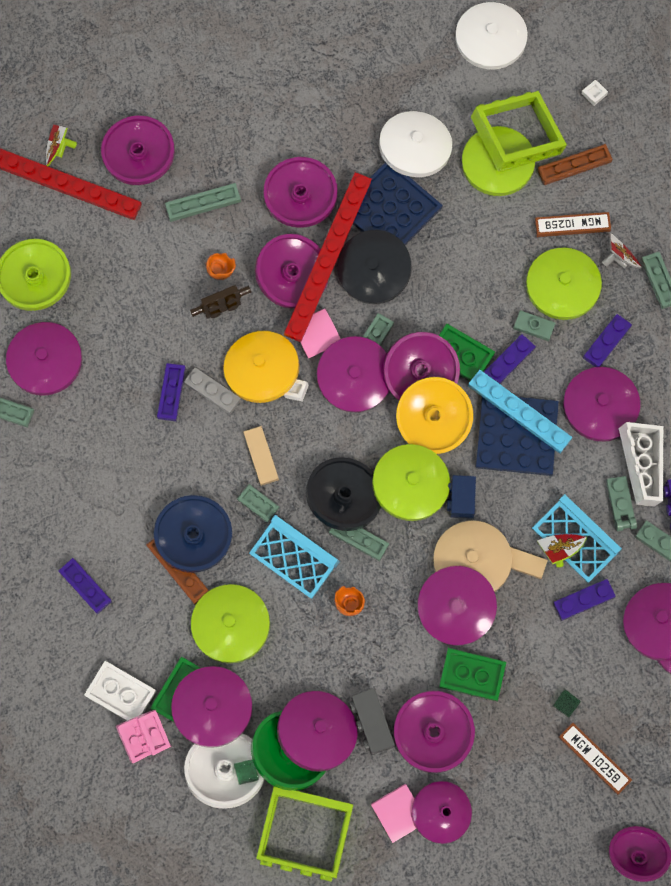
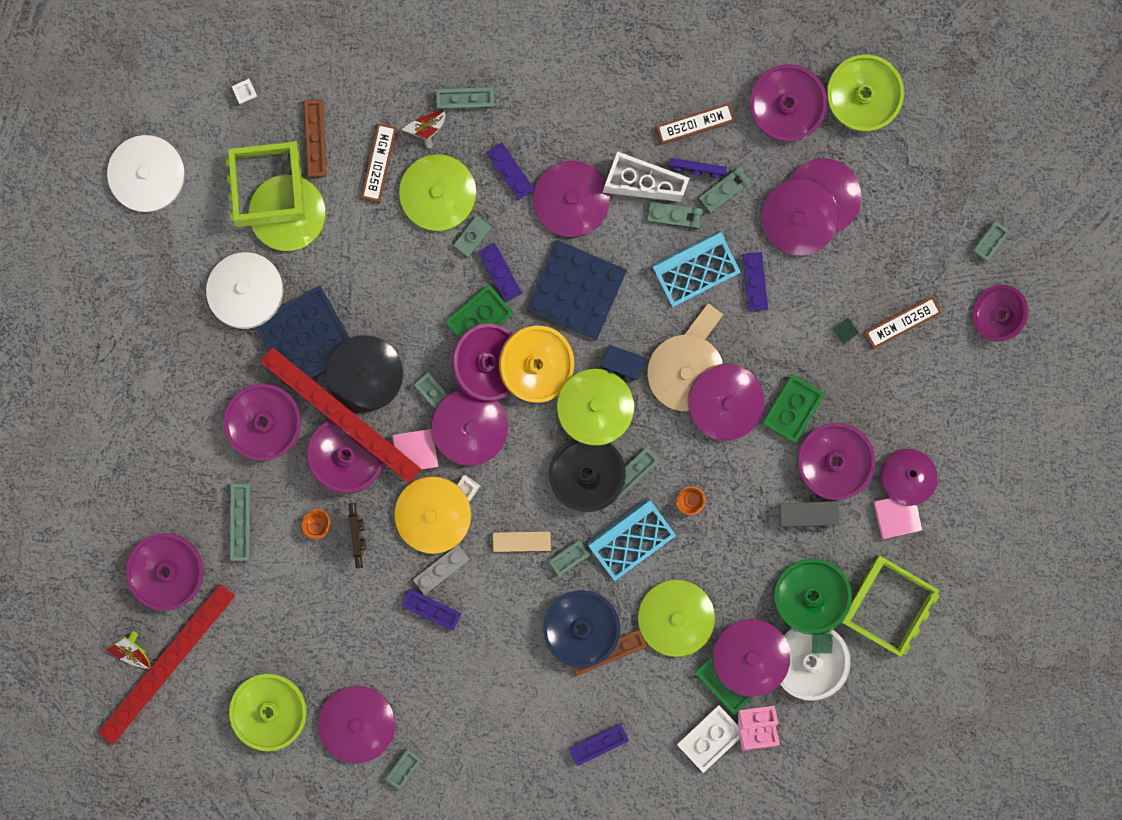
camera: 80 degrees left, 15 degrees up
magenta dish [277,691,357,771] -> none
medium azure plate [468,370,572,454] -> none
shield [537,534,587,568] -> none

